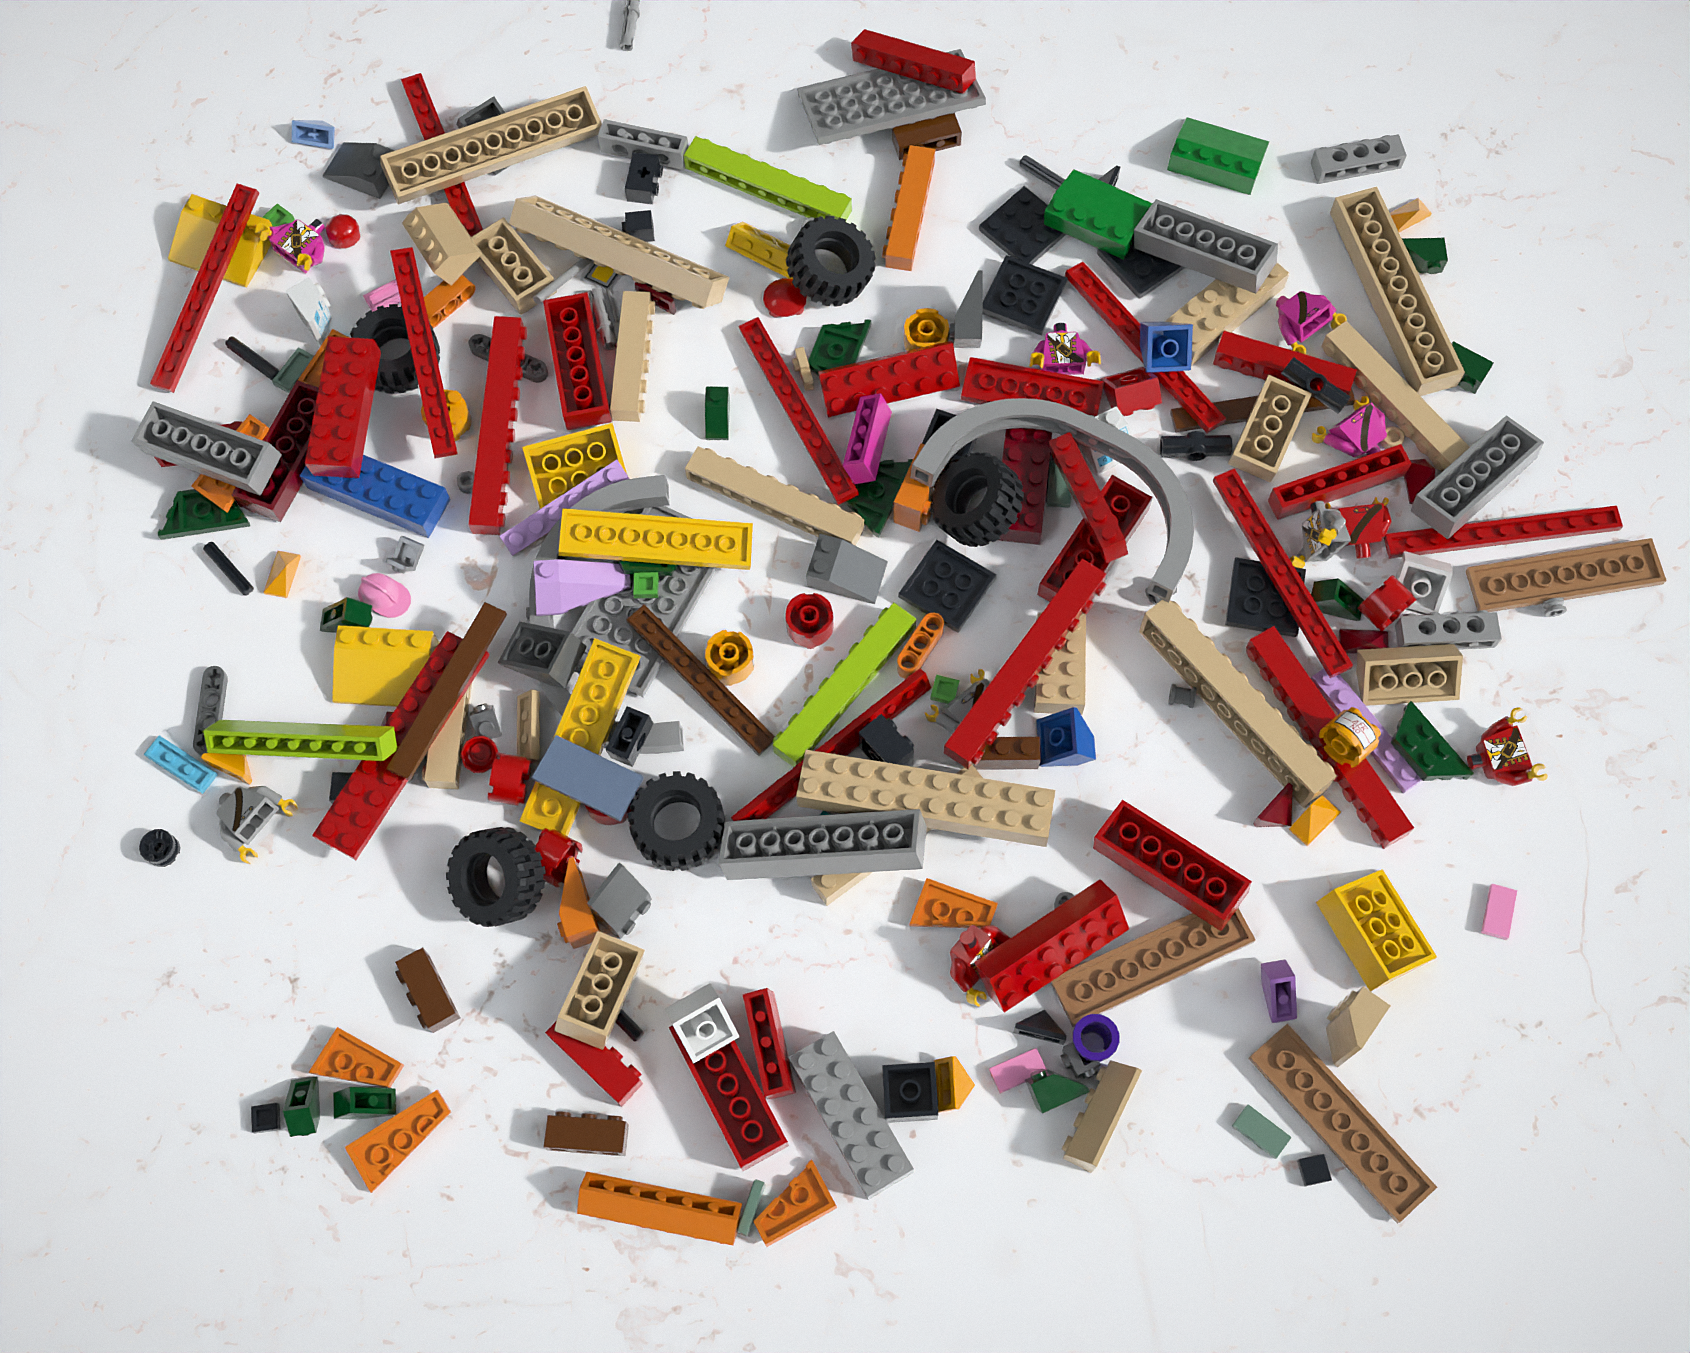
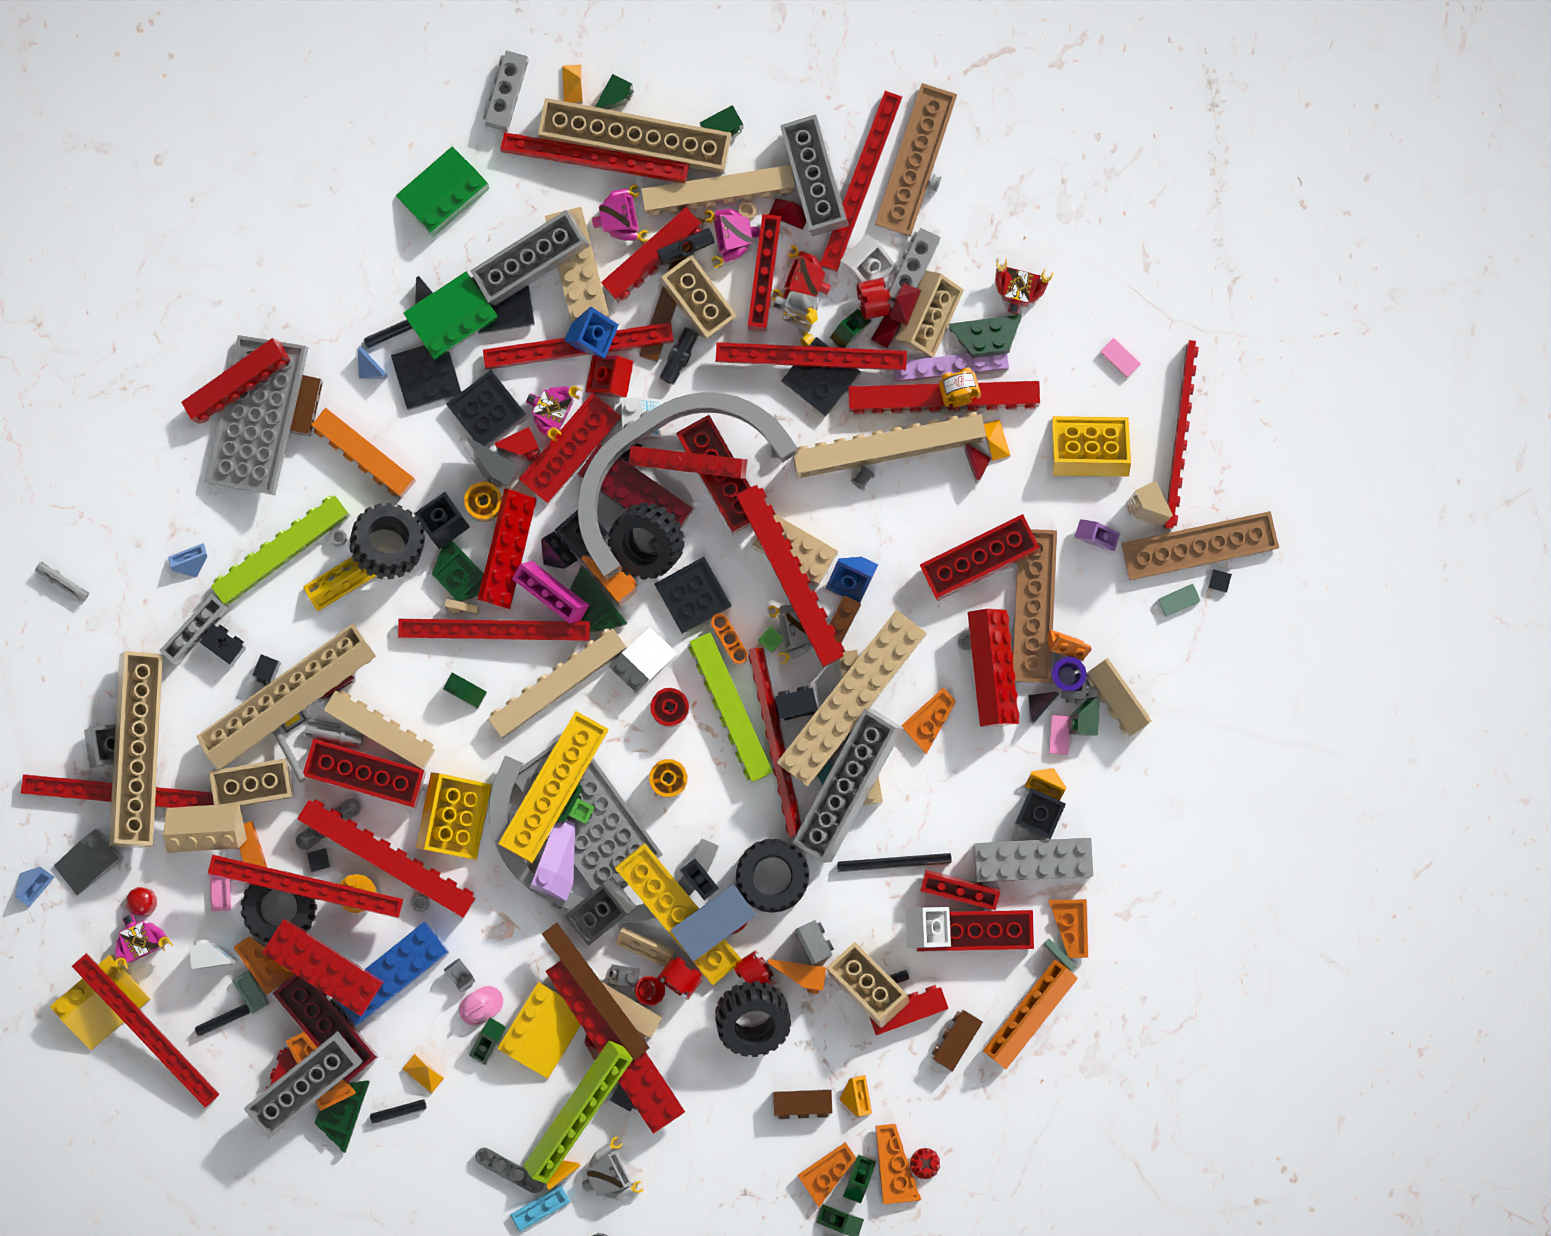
camera: 65 degrees left, 15 degrees up
bright green plate [262,203,295,226] -> none
lavender plate [499,460,630,556] -> none
reddish brown tile [626,604,775,756] -> none
red dish [763,278,807,317] -> none
red torso [950,925,1010,1006] -> none
sand green tile [1047,461,1071,508] -> none
none -> medium blue slope [168,543,208,577]
none -> black tile [307,848,331,872]
none -> medium blue slope [358,346,388,379]
none -> black brick [414,491,470,550]
none -> red slope [494,427,541,462]
none -> red plate [500,132,689,184]
none -> black slope [541,531,578,569]
none -> black axle [837,853,952,872]
none -> light orange slope [839,1075,872,1117]
none -> dark red slope [890,283,921,325]
none -> red gear [910,1148,941,1179]
none -> orange bracket [1047,630,1092,661]
none -> red plate [1164,340,1199,531]

